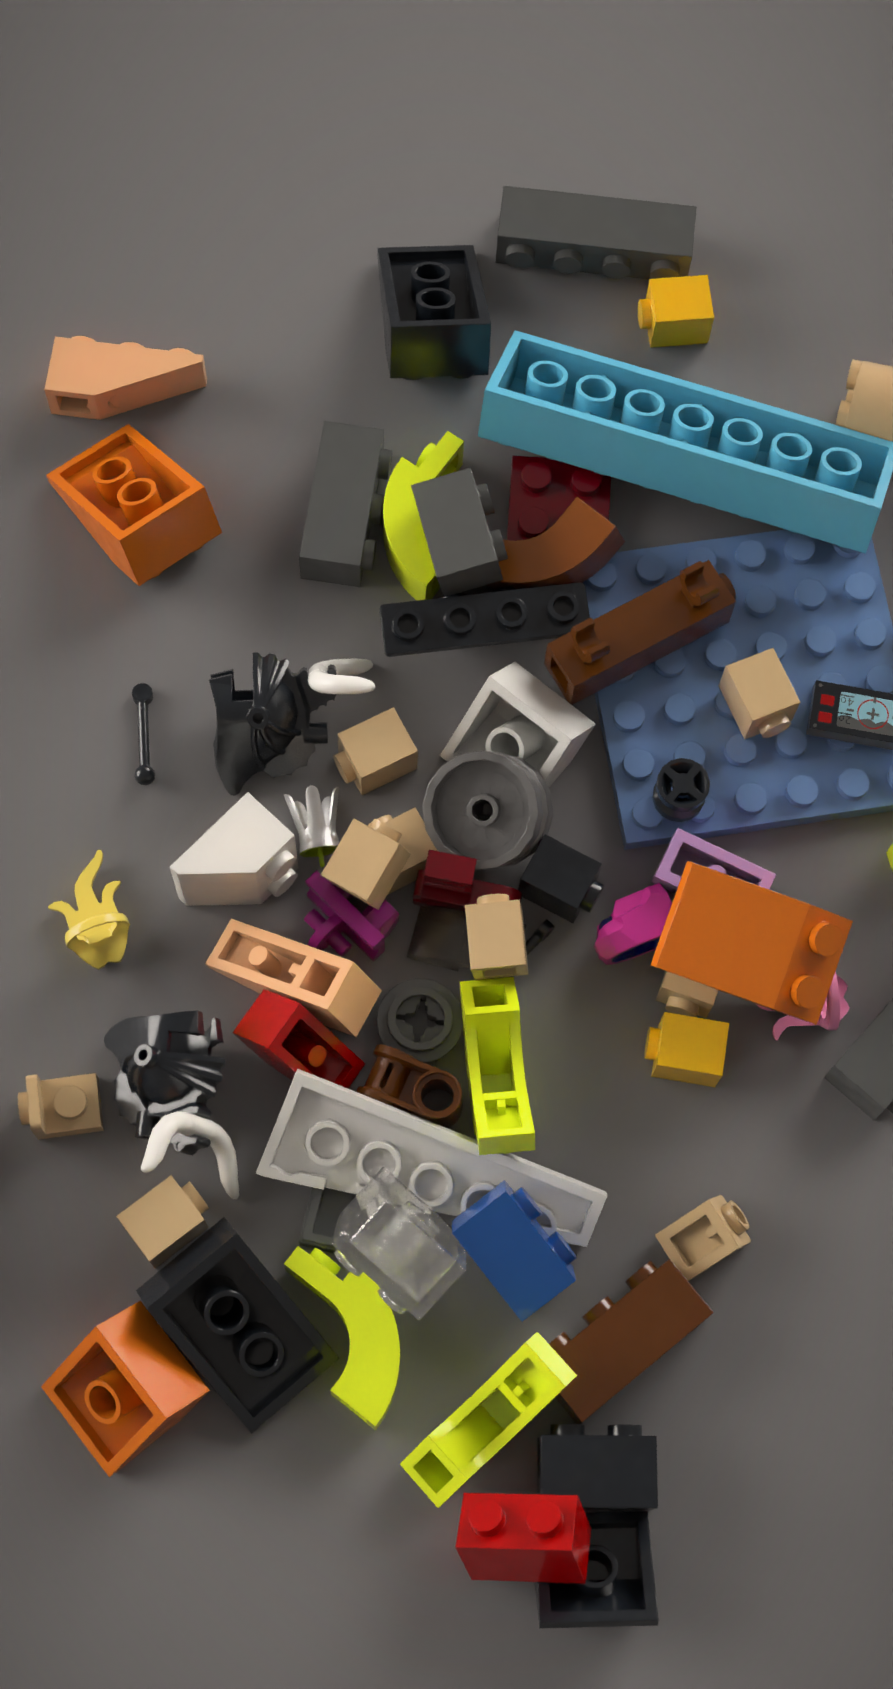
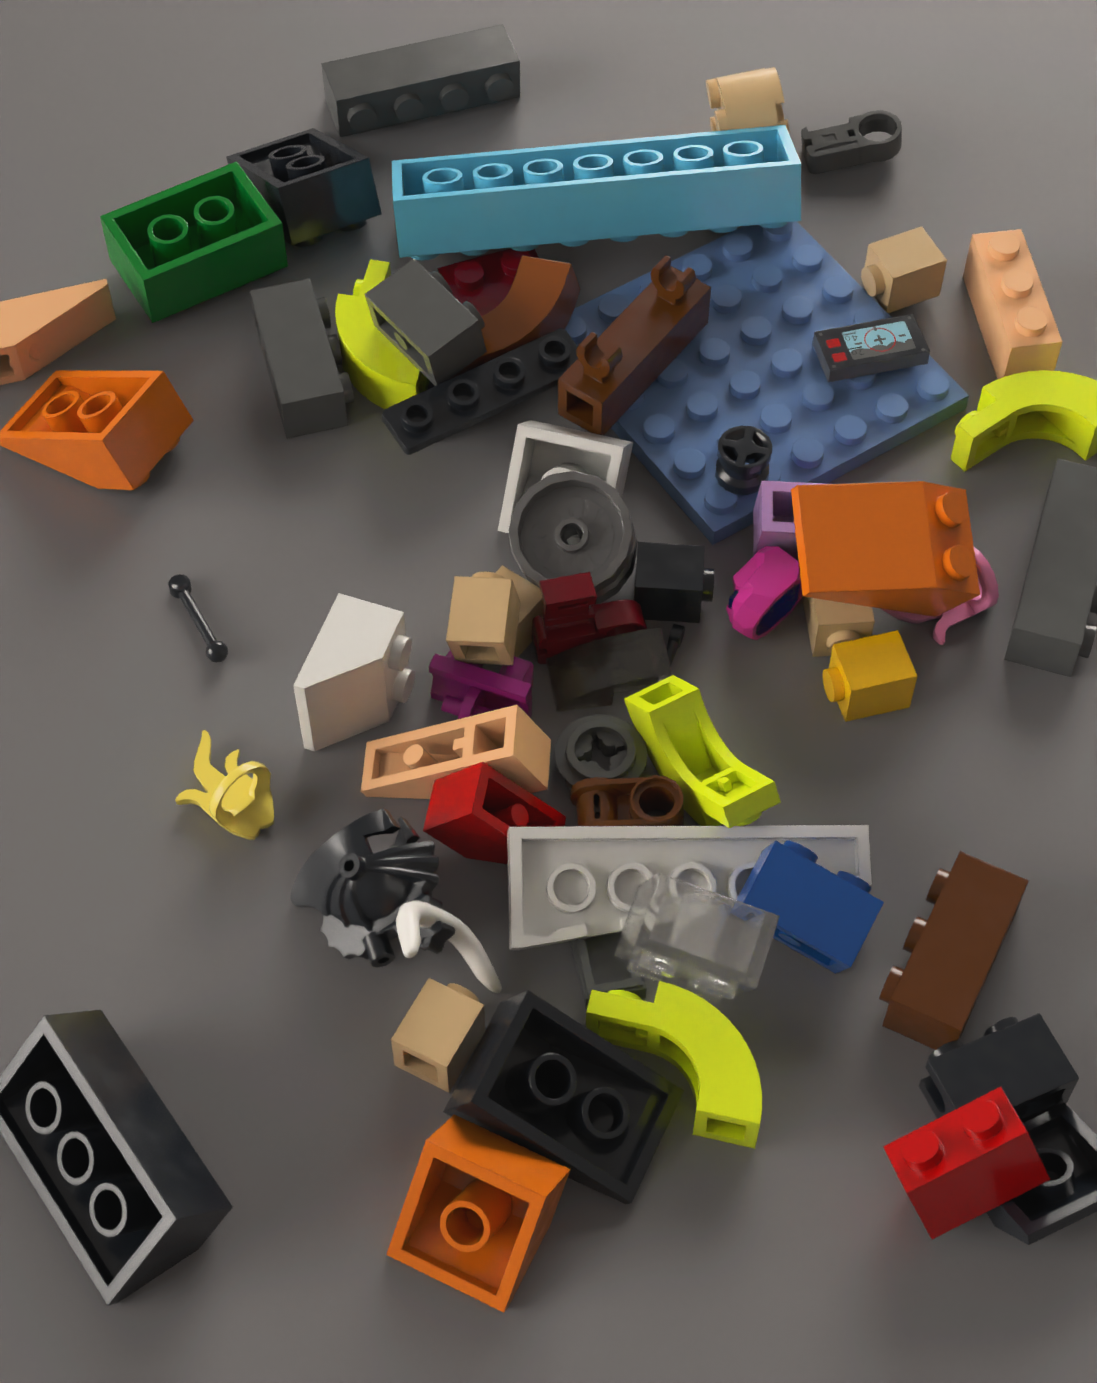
camera: 20 degrees left, 15 degrees down
tan bracket [18,1073,104,1140] -> none
black helmet [209,652,375,796] -> none
flat silver piece [284,785,339,867] -> none
tan brick [333,707,418,795] -> none
neon yellow arch [400,1332,577,1508] -> none
tan brick [465,894,528,980] -> none
yellow brick [638,275,714,348] -> none
tan bracket [655,1195,751,1281] -> none
tan brick [719,648,800,740] -> none
none -> green brick [100,161,288,323]

